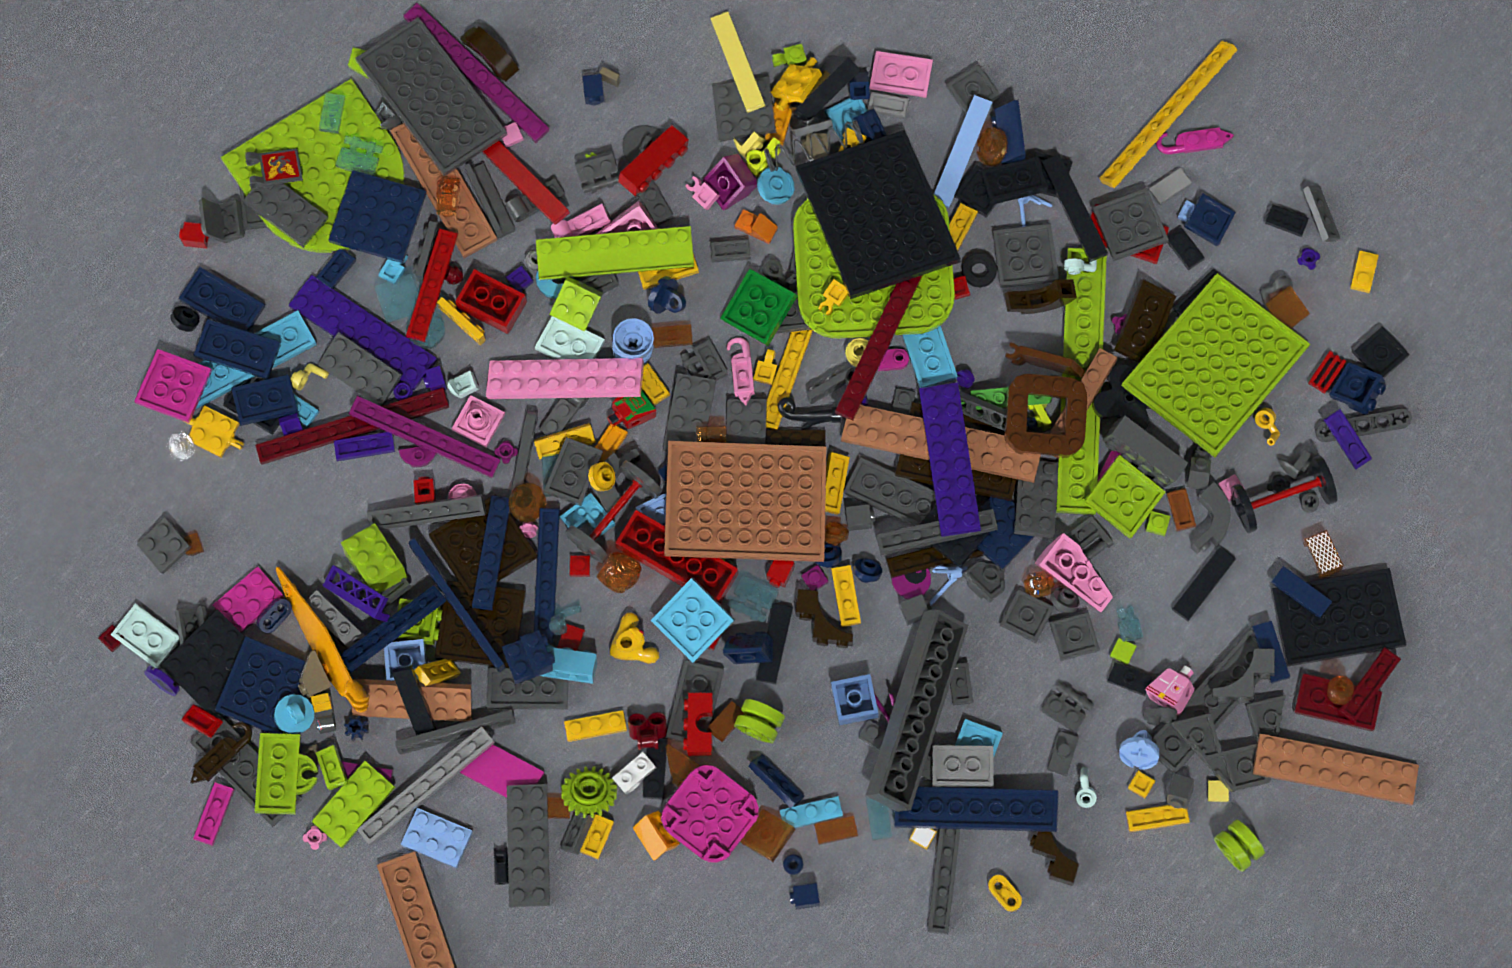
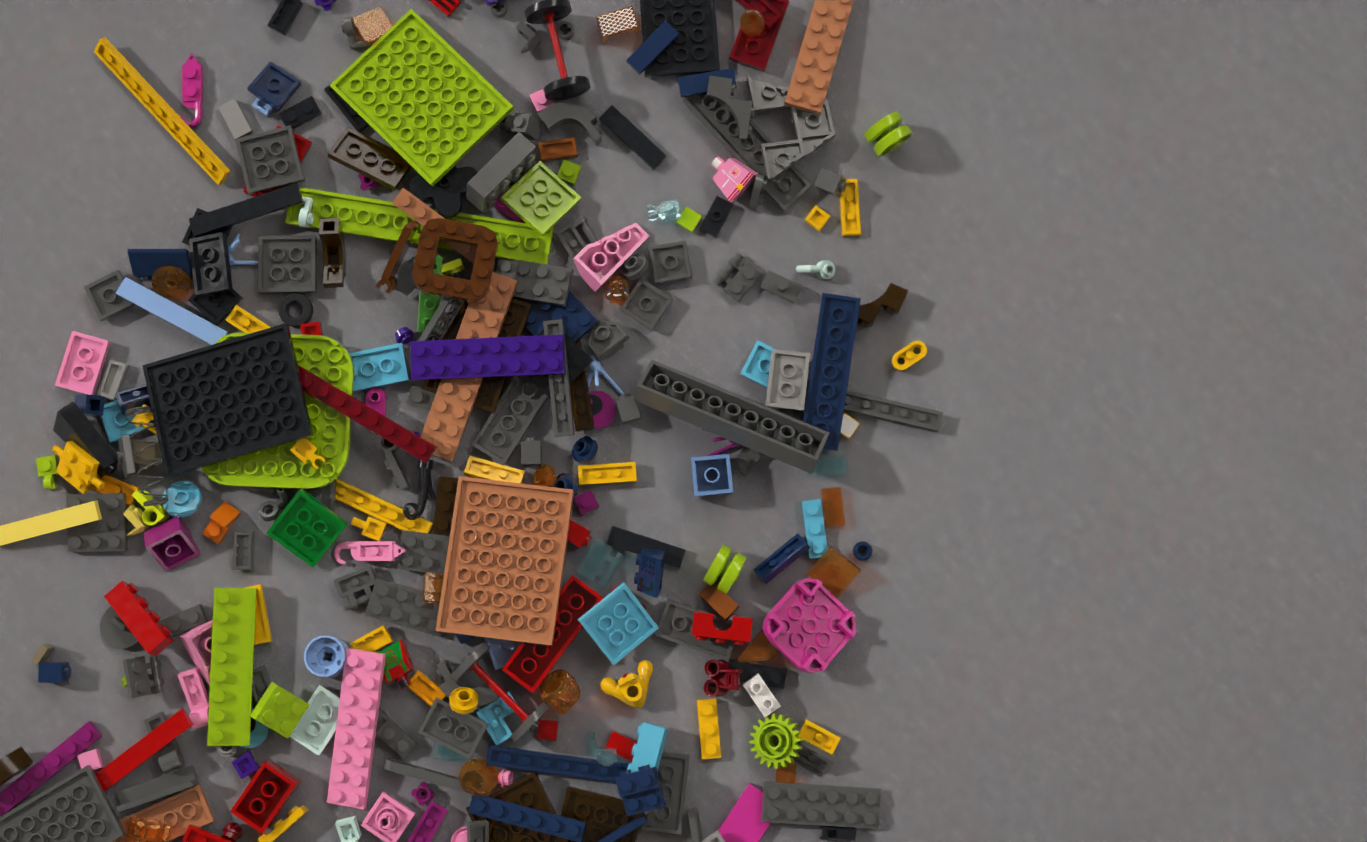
camera: 90 degrees left, 10 degrees up
yellow tile [534,423,596,460] -> none
light orange panel [633,810,680,860] -> none
dark blue tile [648,276,686,314] -> none
clear orange plate [652,324,693,348] -> none
bright pink plate [685,176,720,210] -> none
dark blue brick [789,883,820,910] -> none
dark brown arch [796,589,853,648] -> none
light yellow plate [845,338,869,367] -> none
dark grey plate [950,663,973,706] -> none
light blue tile [1119,730,1160,770] -> none
light yellow tile [1208,780,1229,802] -> none
yellow plate [1255,408,1280,446] -> none
black plate [1267,474,1291,493] -> none

